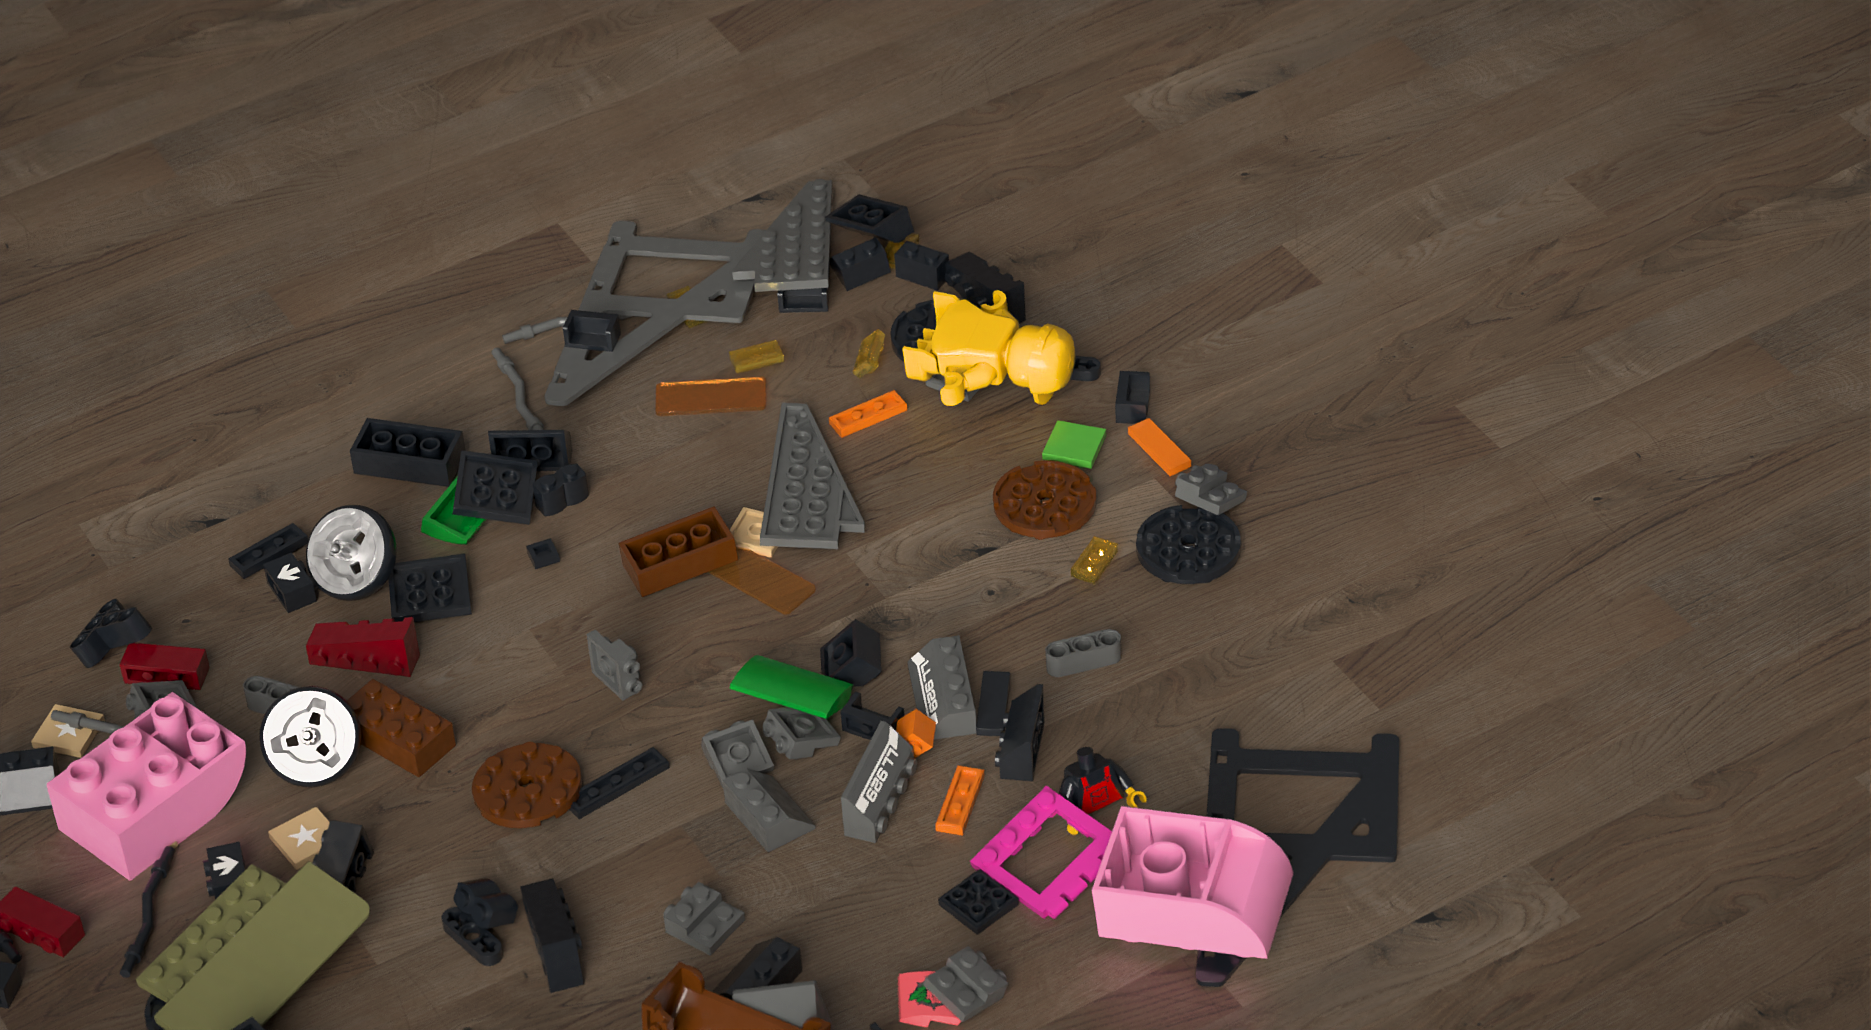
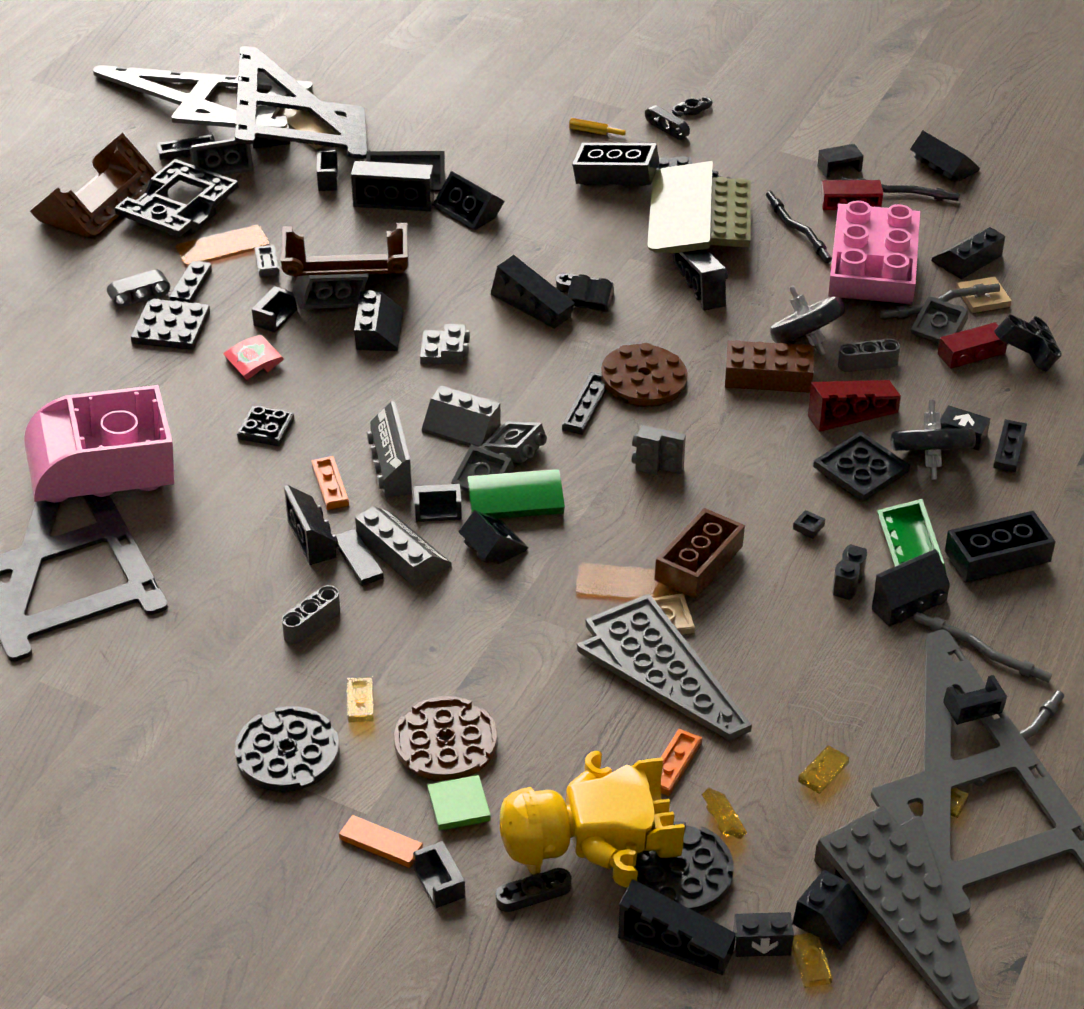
camera: 145 degrees right, 0 degrees up
black brick [203,841,245,900] -> none
tan tile [268,807,330,870] -> none
black plate [452,450,538,525] -> none
clear orange piece [655,377,766,416] -> none
black slope [825,194,914,243] -> none
orange brick [896,709,936,759] -> none
dark grey plate [923,946,1008,1022] -> none
dark pink hinge [970,786,1112,919] -> none
black torso [1058,747,1147,835] -> none
dark grey plate [1175,464,1247,515] -> none

